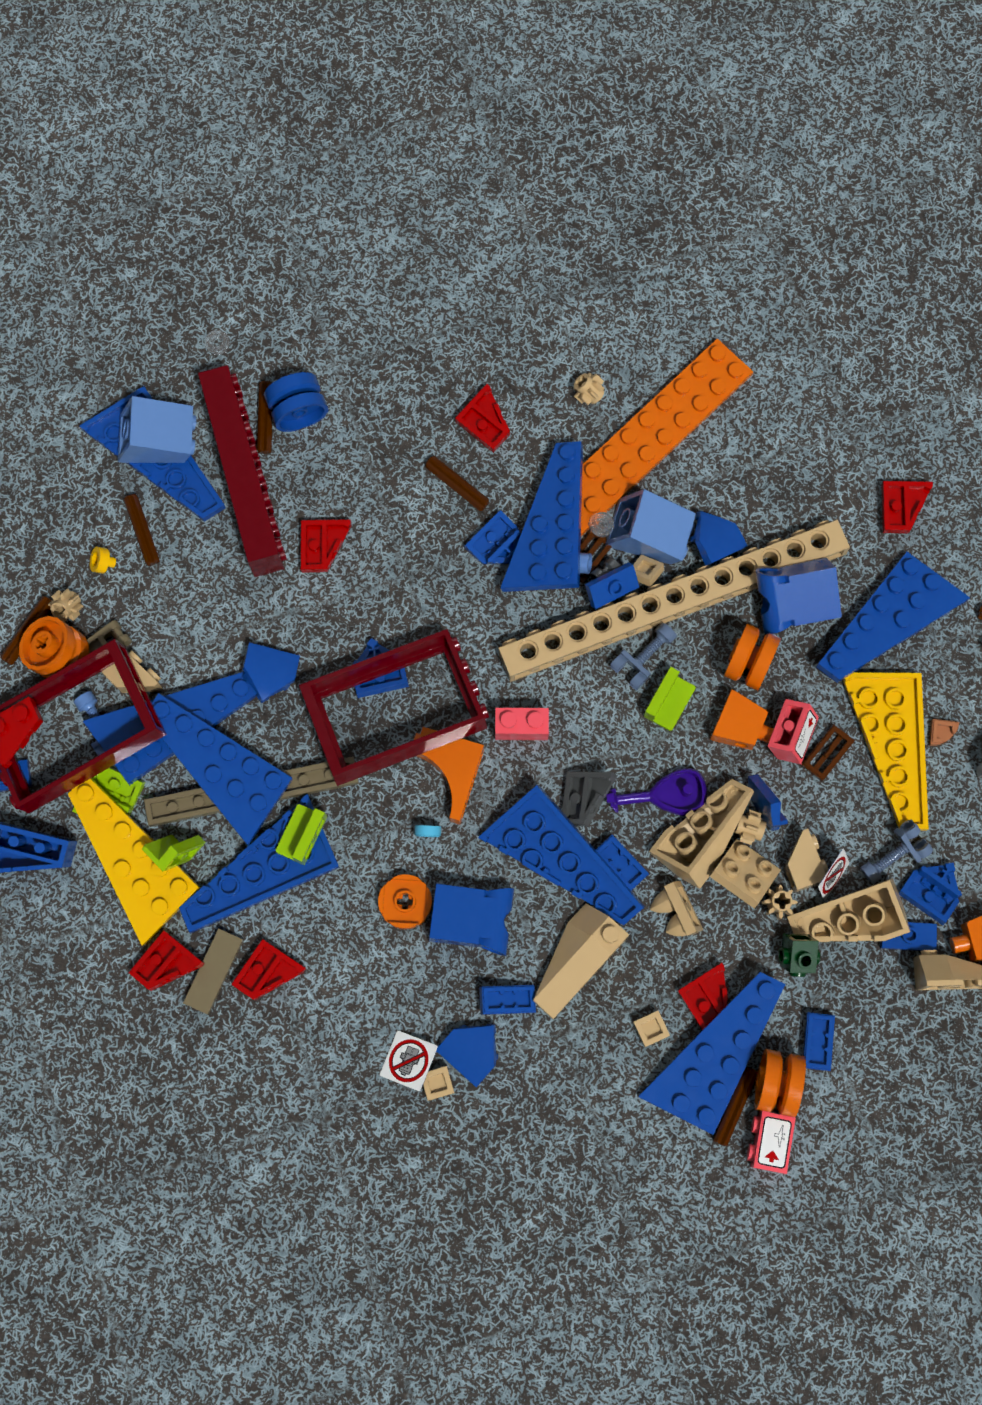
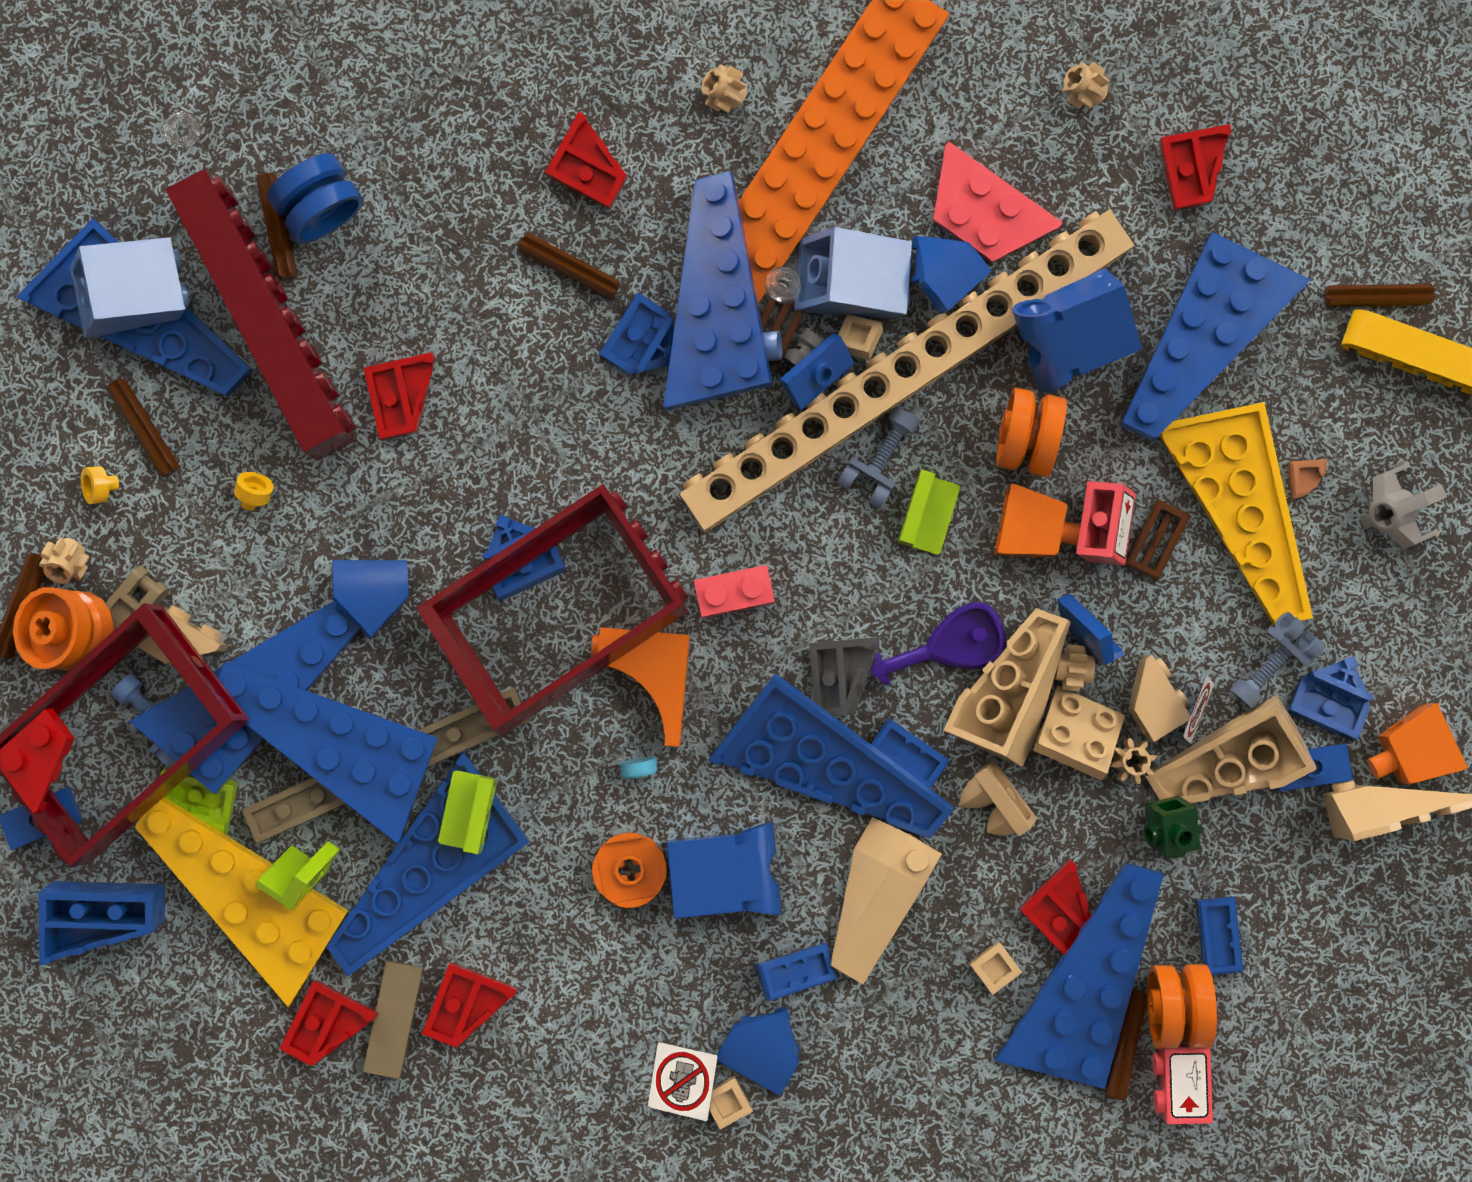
camera: 15 degrees left, 10 degrees up
none -> yellow tile [234,472,274,511]
none -> coral wing [932,141,1063,264]
none -> tan gear [1062,62,1110,109]

